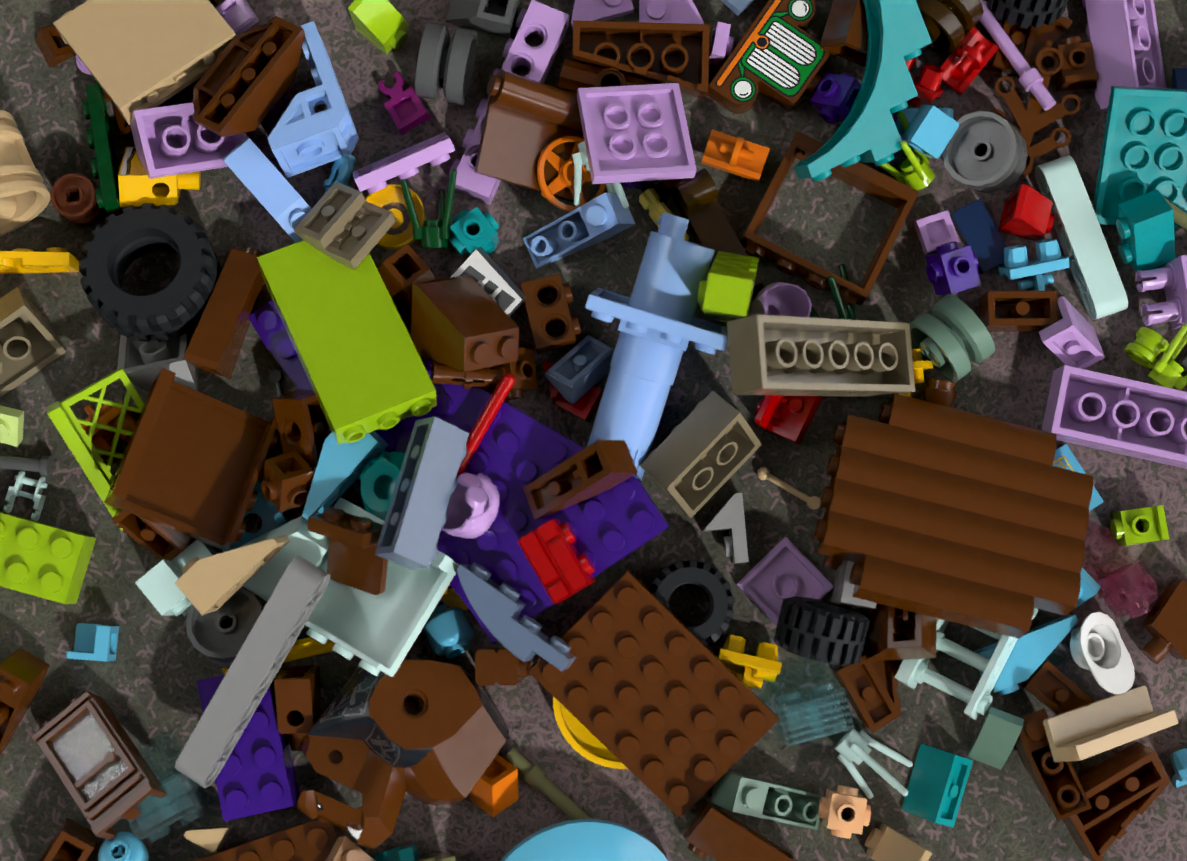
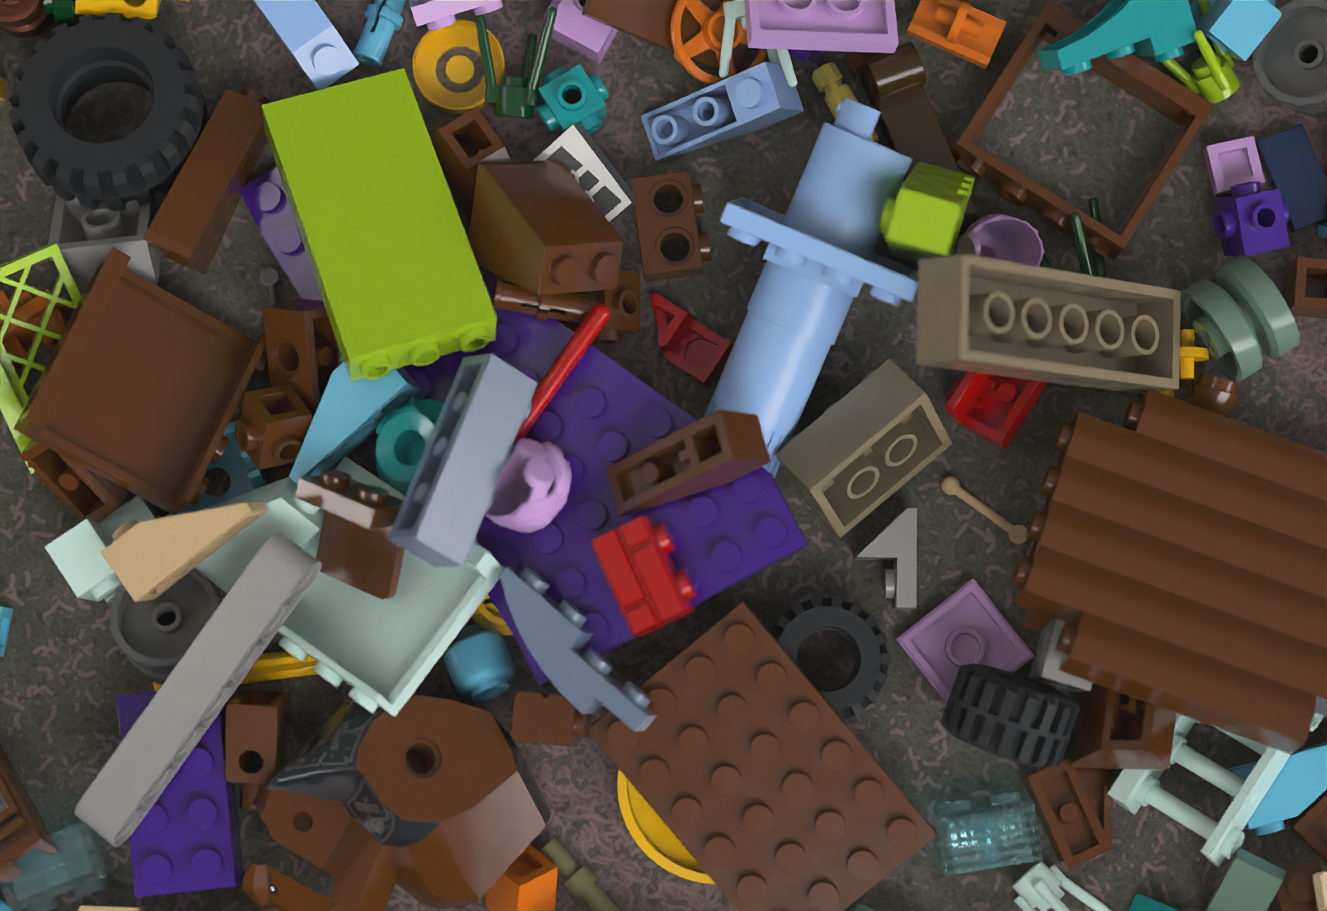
camera: 10 degrees right, 0 degrees up
dark tan slope [294,182,396,270] -> none
sand blue slope [545,335,615,404] -> none
yellow hips [717,634,782,689] -> none

